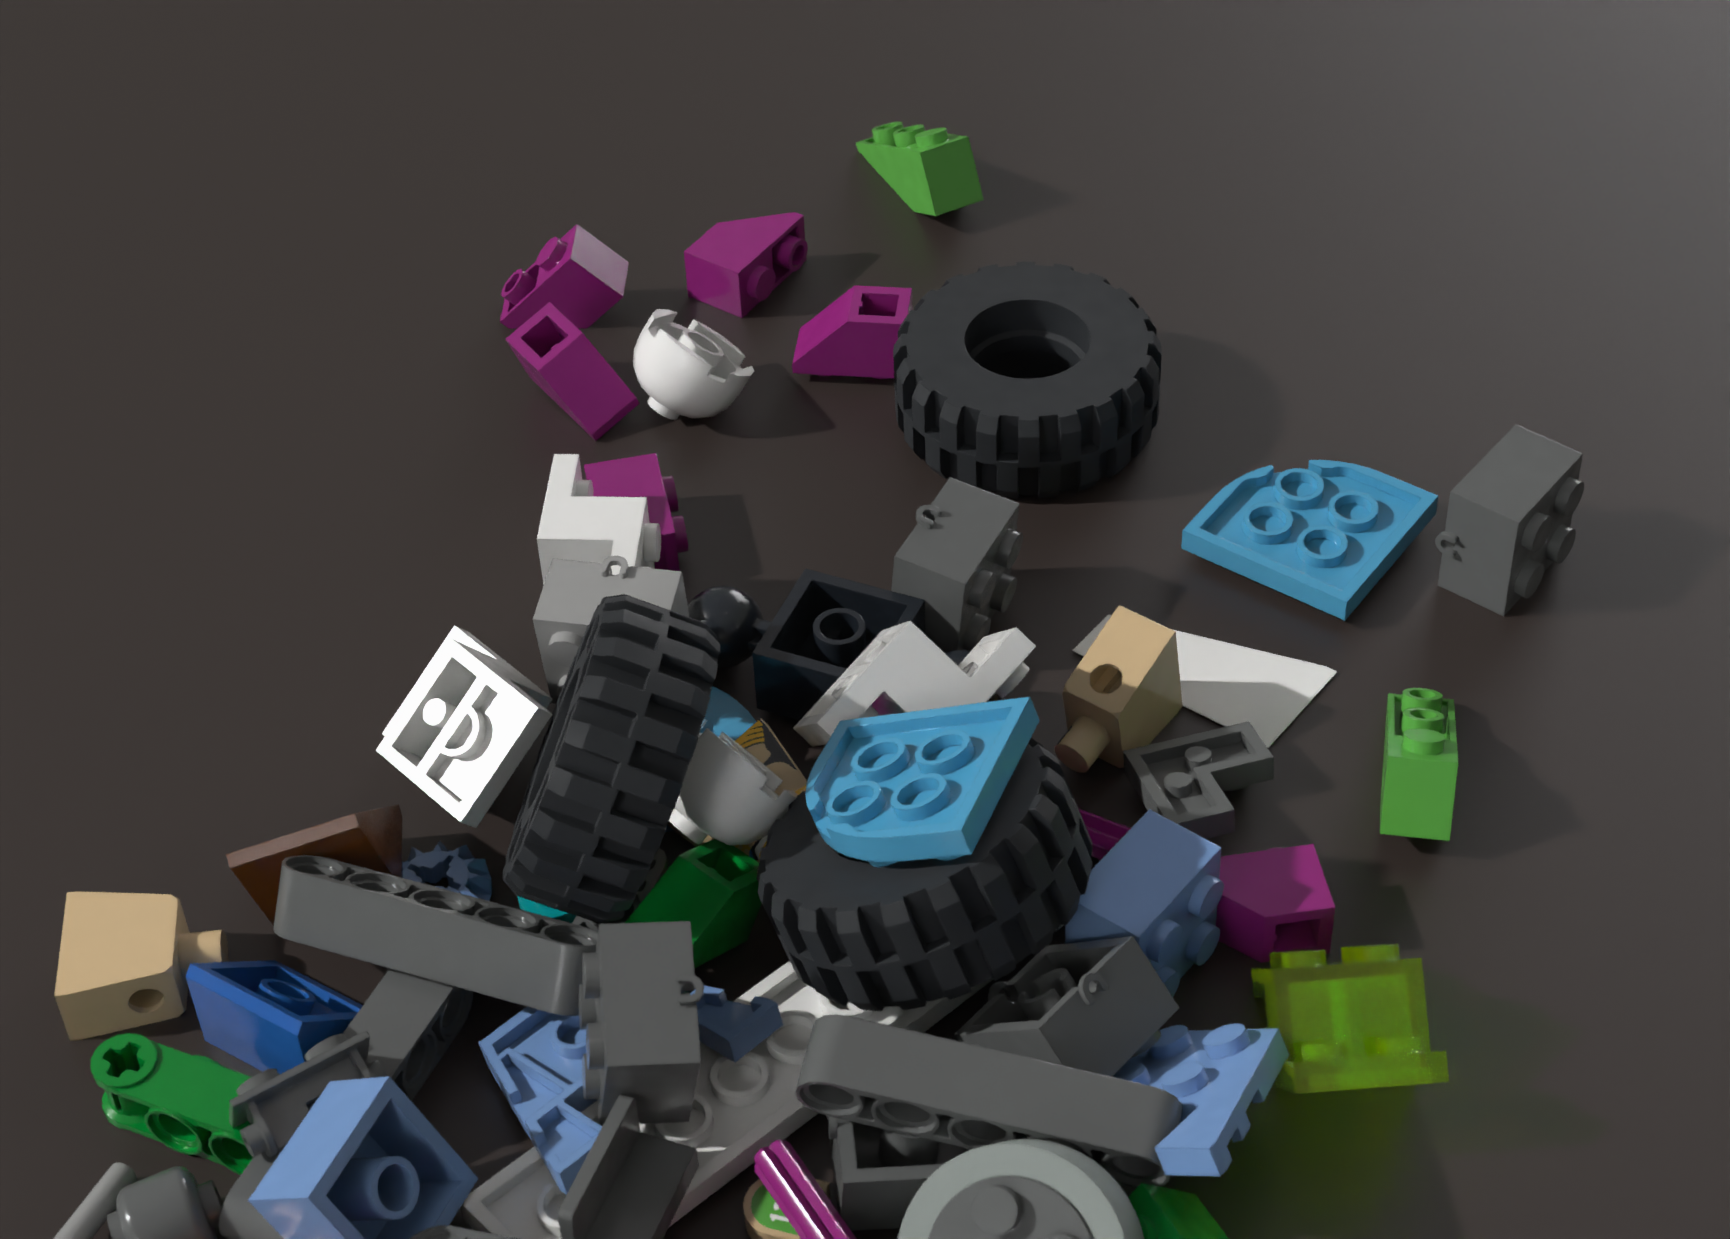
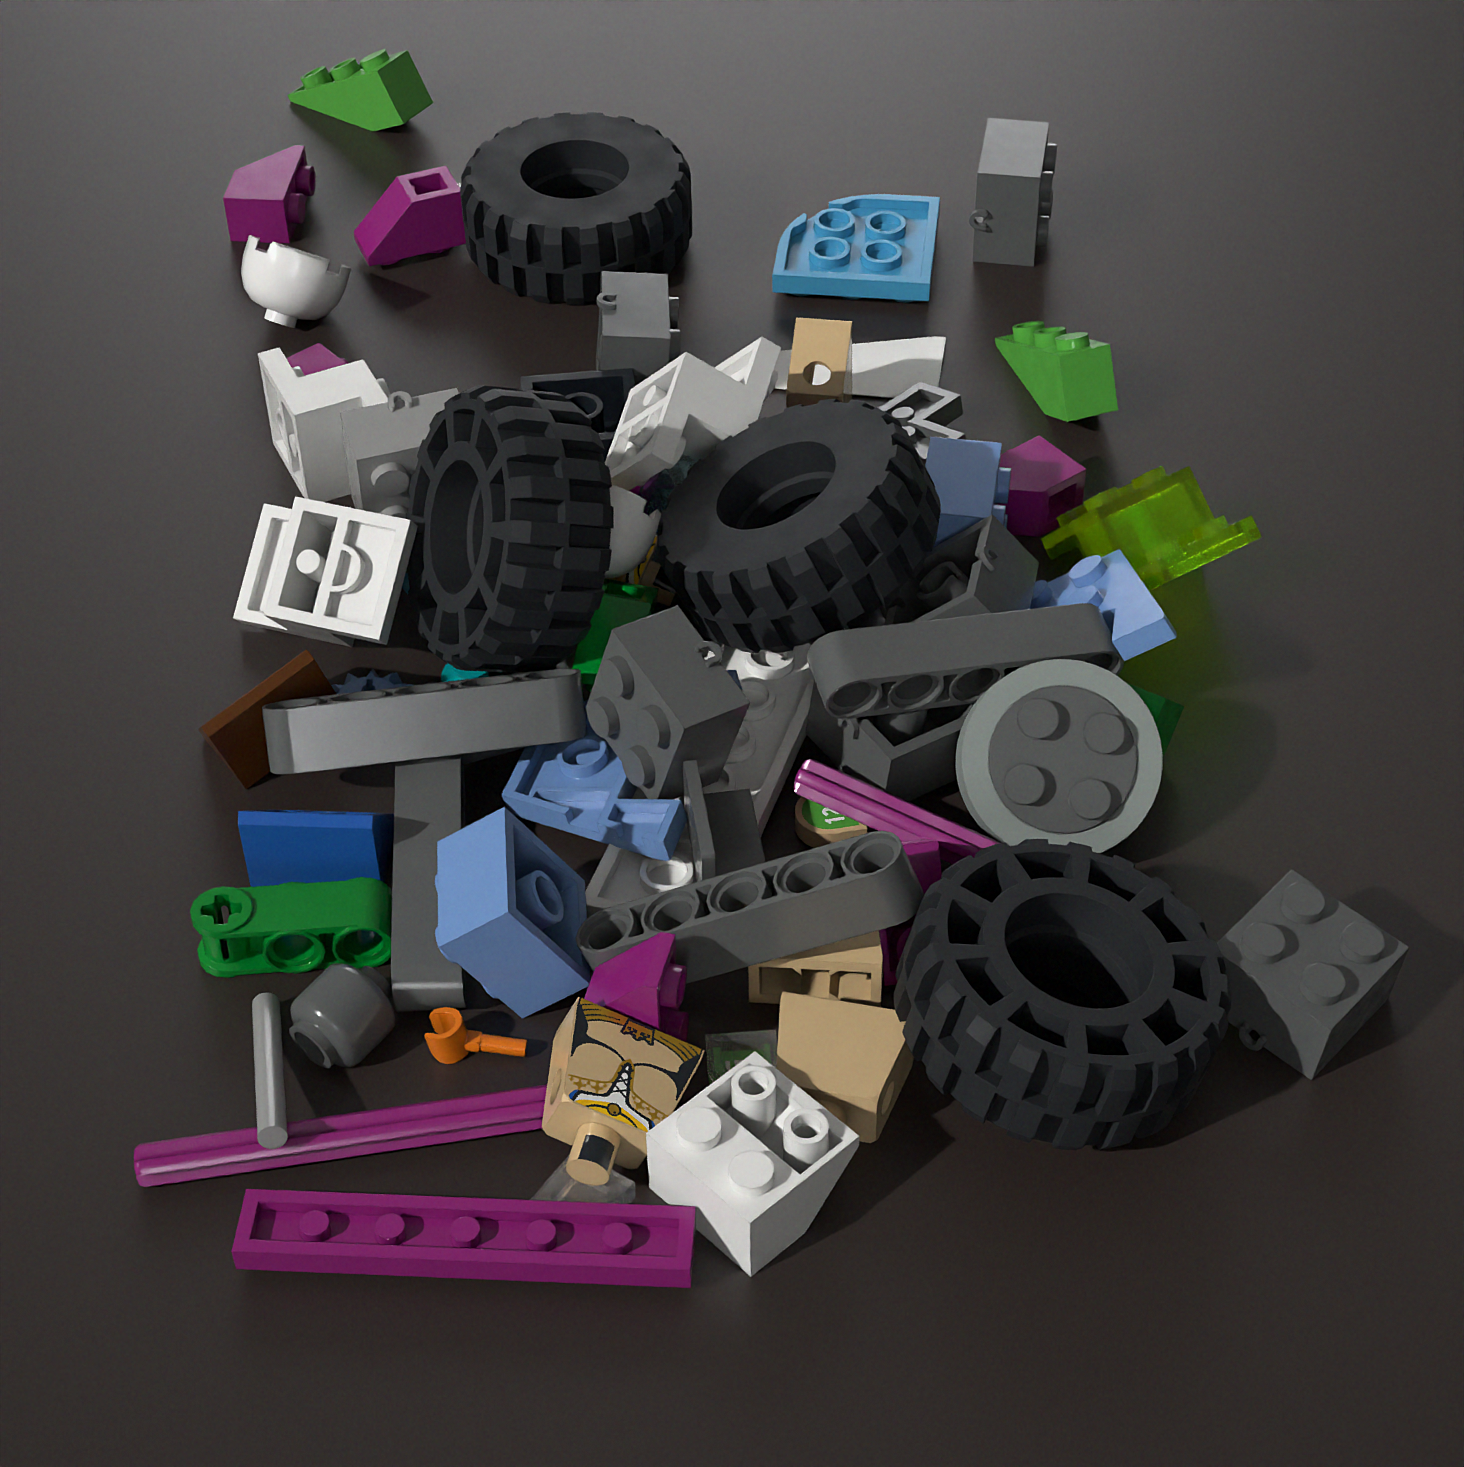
camera: 30 degrees left, 0 degrees up
tan torso [54,891,228,1041] -> none
dark grey hinge [229,1030,388,1158] -> none
magenta slope [500,224,629,329] -> none
magenta slope [505,302,640,441] -> none
dark azure plate [805,697,1040,867] -> none

